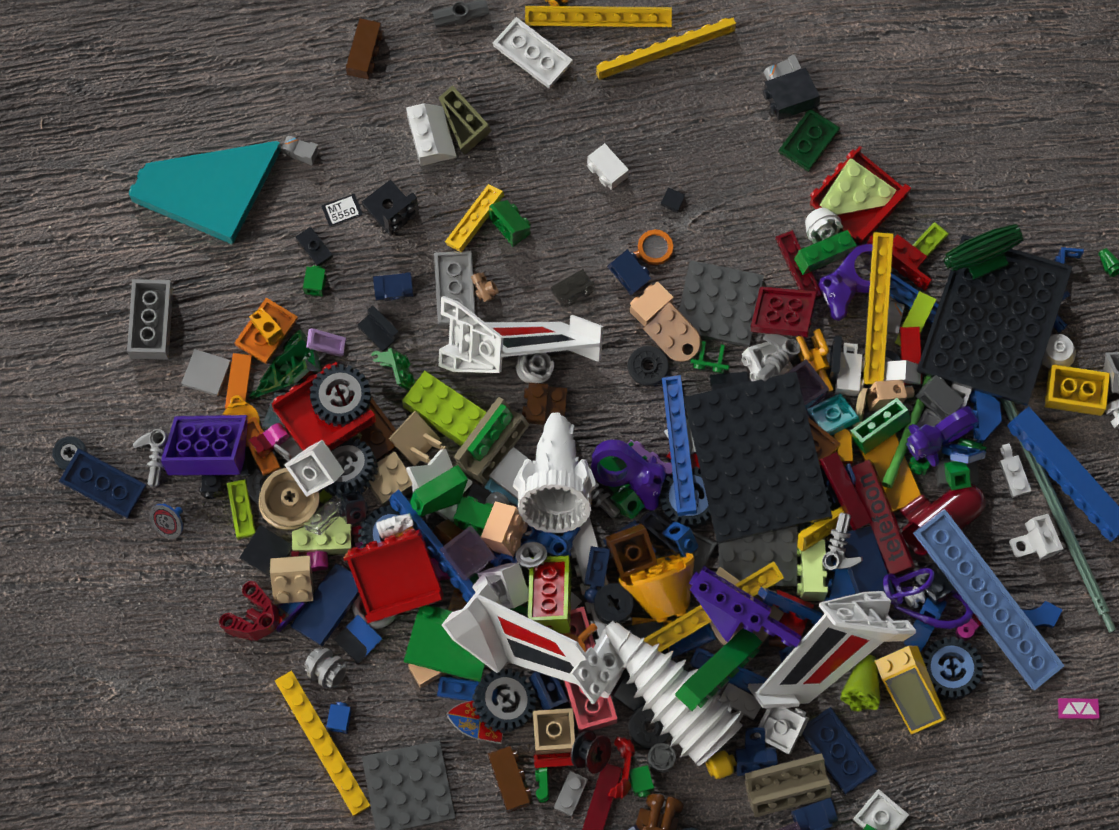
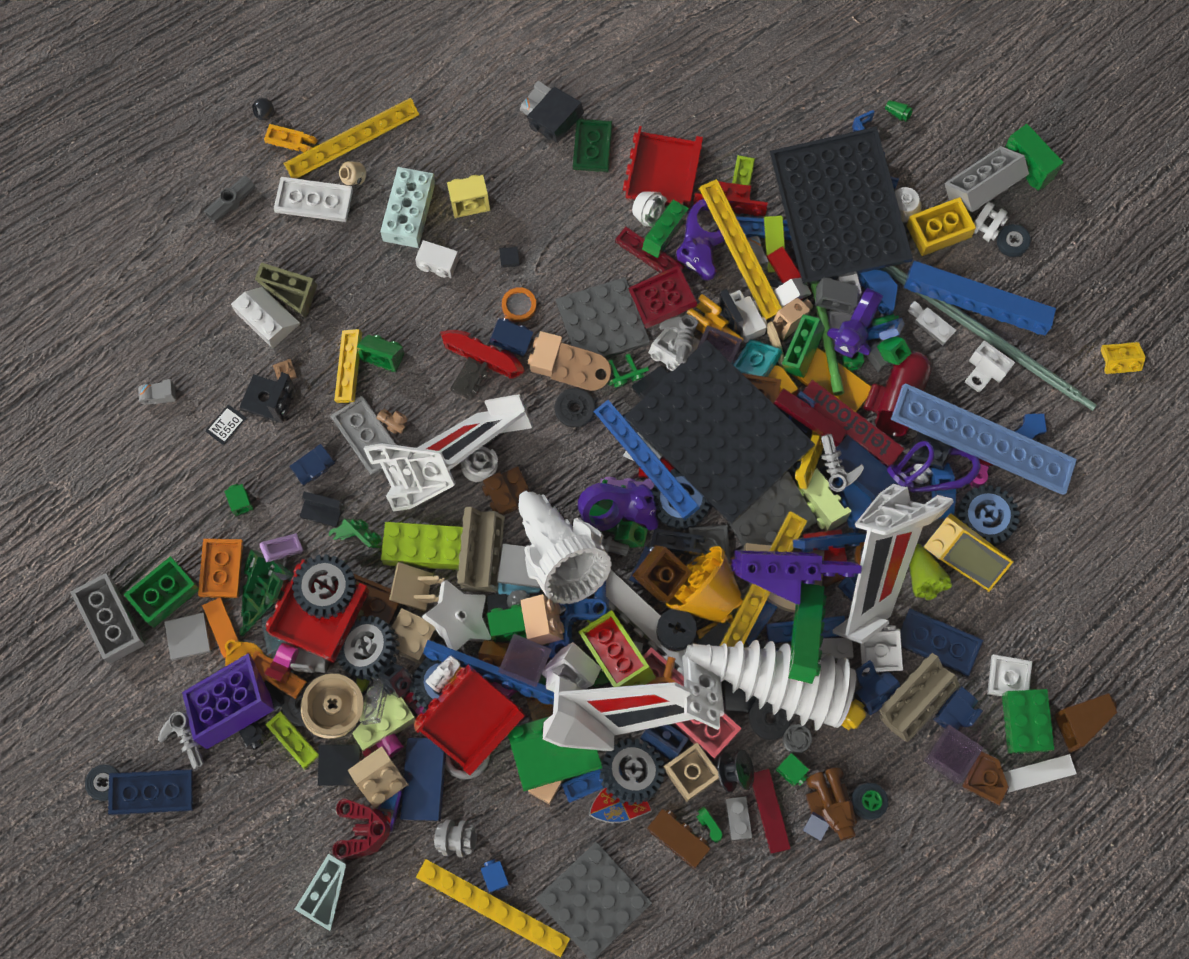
camera: 30 degrees left, 0 degrees up
teal slope [129,141,281,245] -> none
shield [150,504,183,539] -> none
light orange leg [249,308,284,346] -> none
white slope [285,440,344,497] -> none
black plate [295,226,333,266] -> none
sticker [334,615,382,663] -> none
reddish brown brick [346,18,384,79] -> none
green slope [410,465,468,517] -> none
green plate [467,404,514,461] -> none
light grey gear [516,542,547,569] -> none
red tile [534,752,573,768] -> none
dark blue plate [584,546,610,604] -> none
yellow plate [596,18,736,80] -> none
red piece [608,736,635,799] -> none
blue bracket [662,521,699,557] -> none
yellowish green plate [820,158,896,215] -> none
dark green plate [944,224,1024,280] -> none
dark pink tile [1058,698,1099,720] -> none
none -> green brick [123,556,199,628]
none -> medium nougat tile [273,359,297,380]
none -> light aqua wedge [294,854,346,931]
none -> tan head [339,161,366,186]
none -> light aqua brick [380,167,435,248]
none -> red brick [440,330,525,379]
none -> light yellow brick [447,175,490,218]

